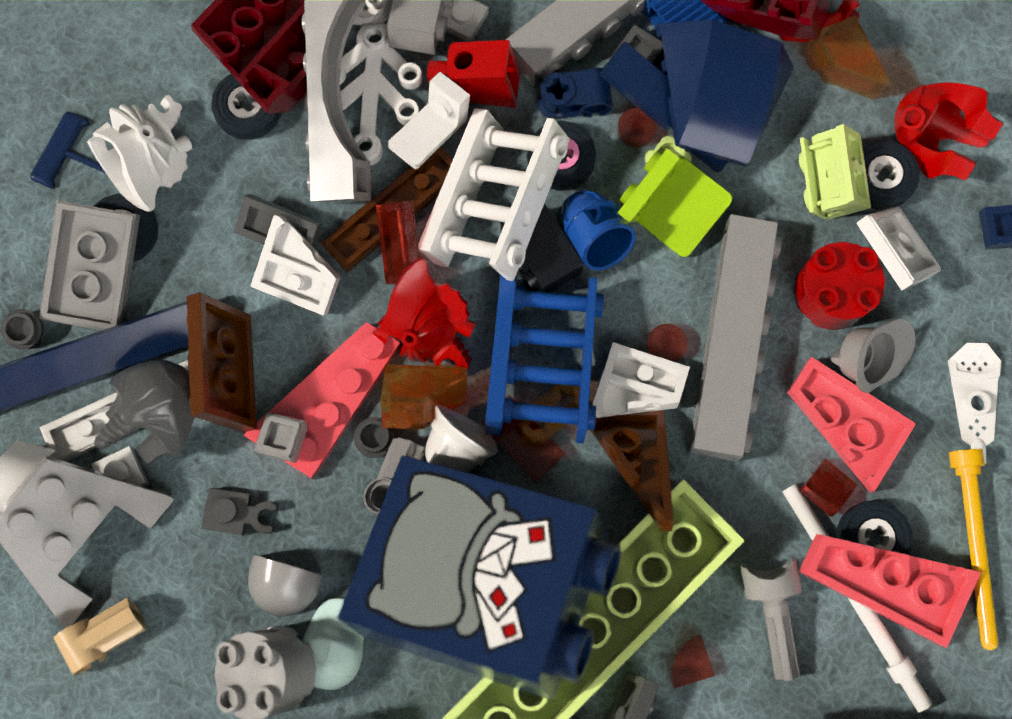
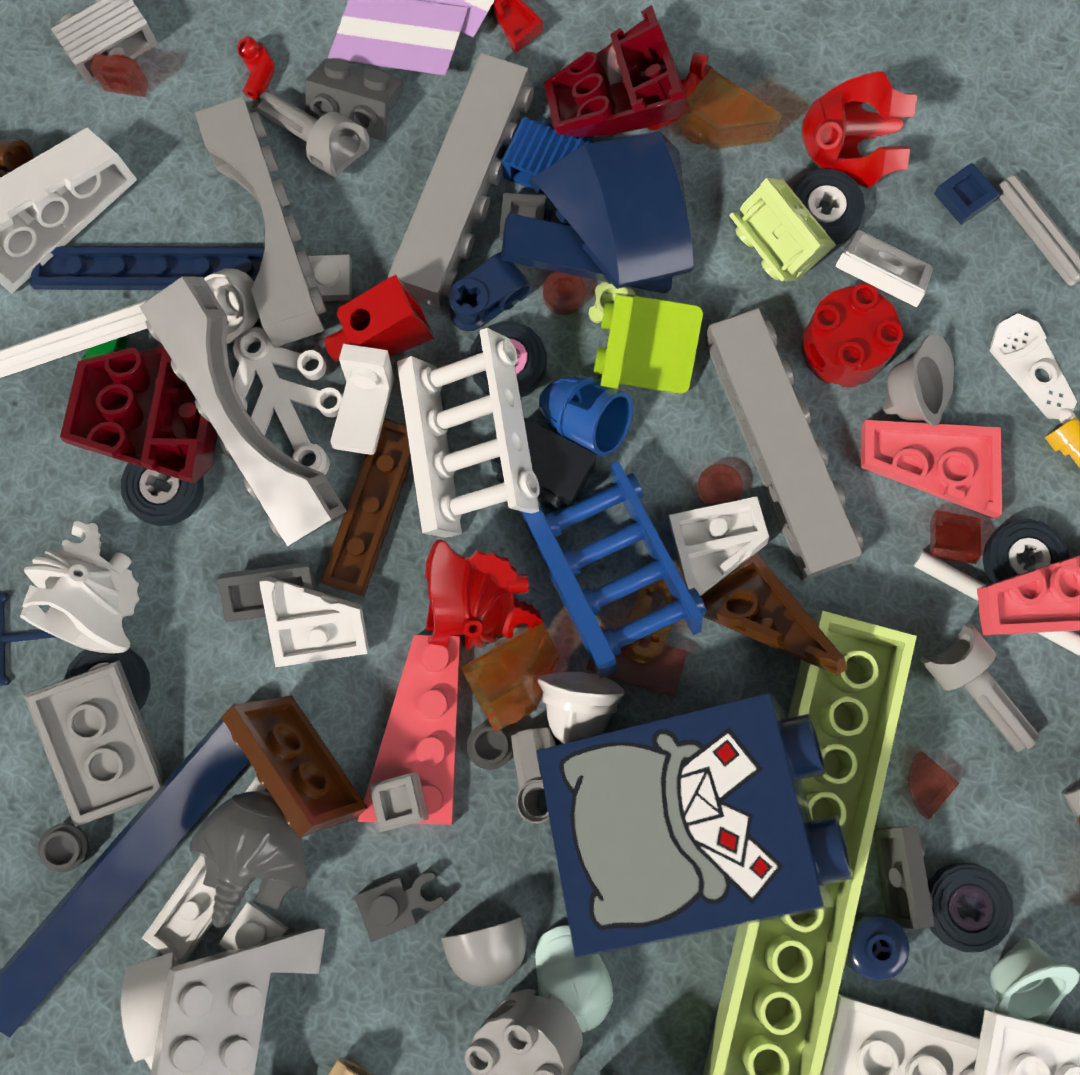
camera: 25 degrees left, 0 degrees up
clear red tile [376,201,420,284] -> none

